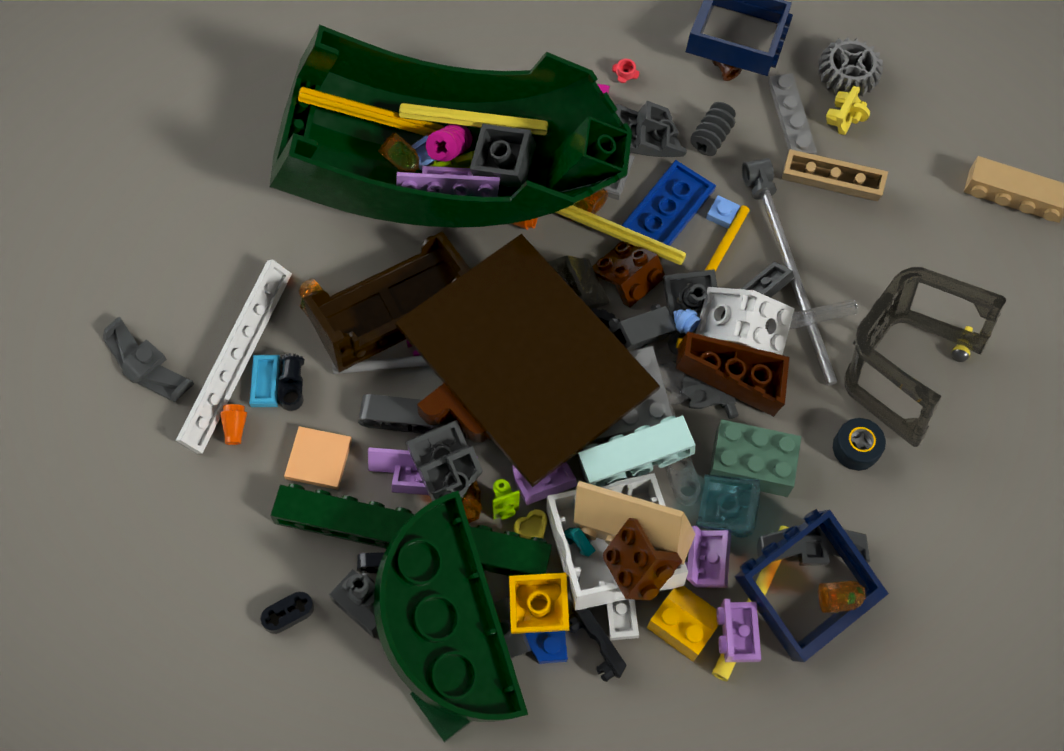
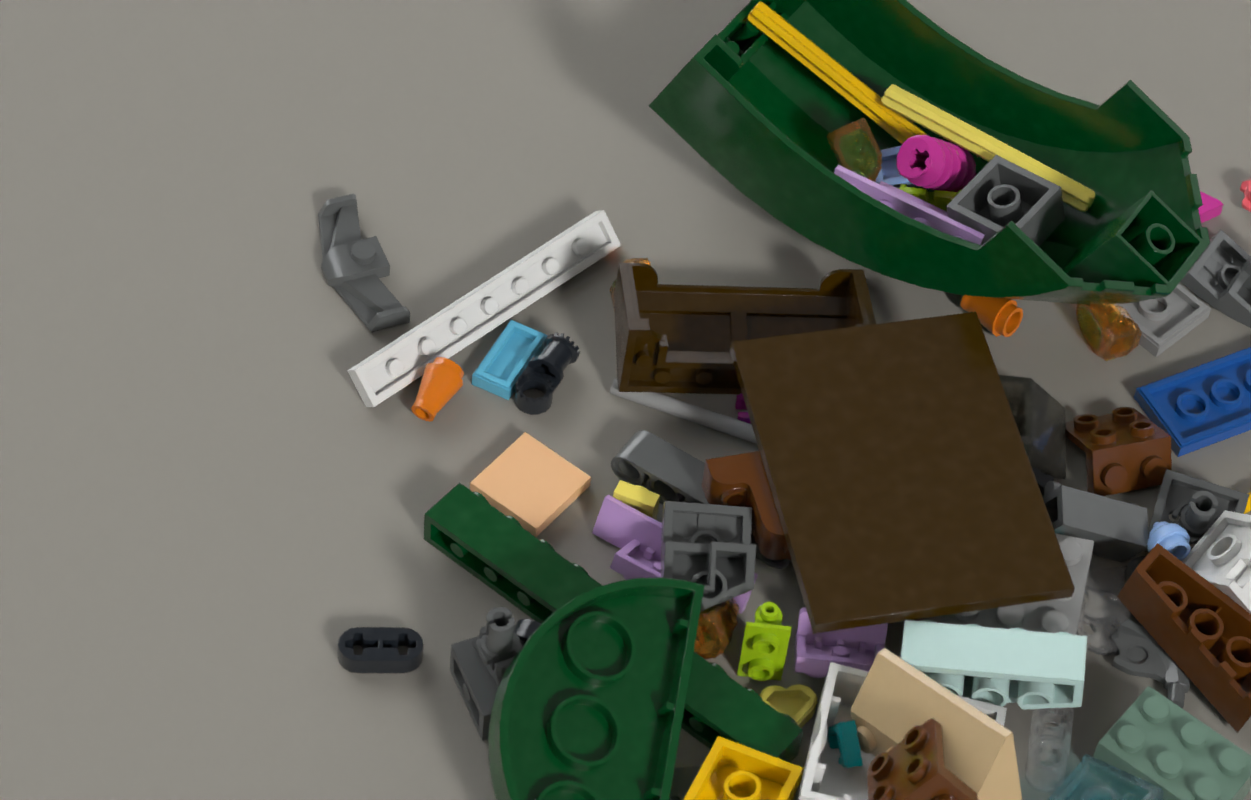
camera: 25 degrees right, 15 degrees down
light yellow axle [555,205,686,265] -> none
none -> light yellow plate [613,480,660,520]

